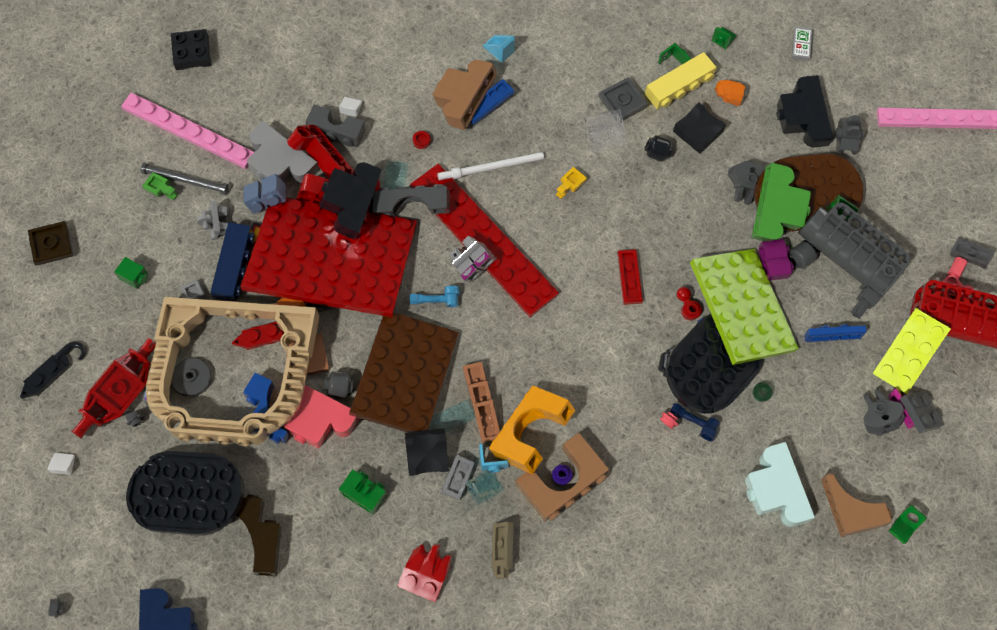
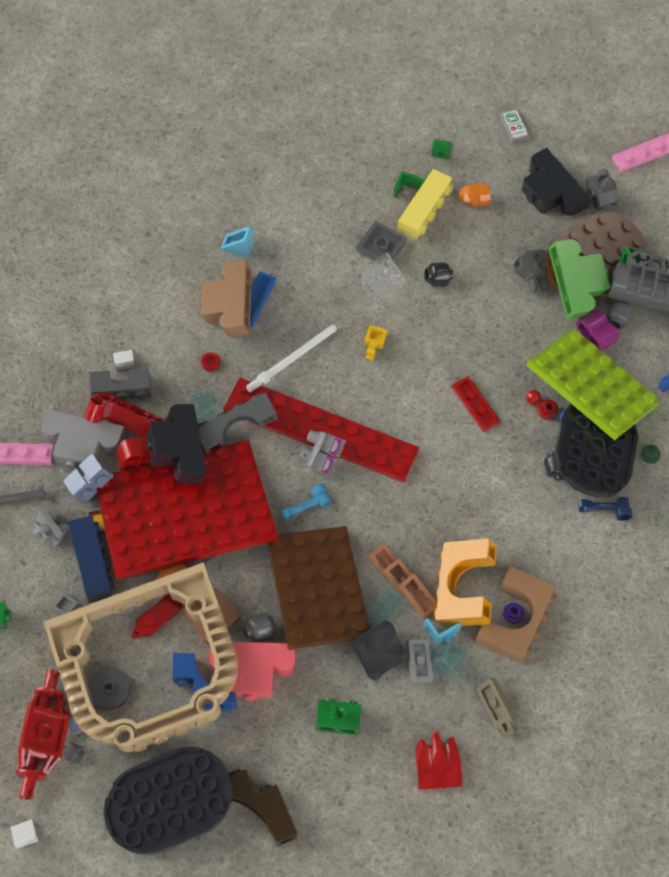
camera: 25 degrees left, 5 degrees down
coral plate [660,412,679,429] -> none
black brick [673,102,726,154] -> none

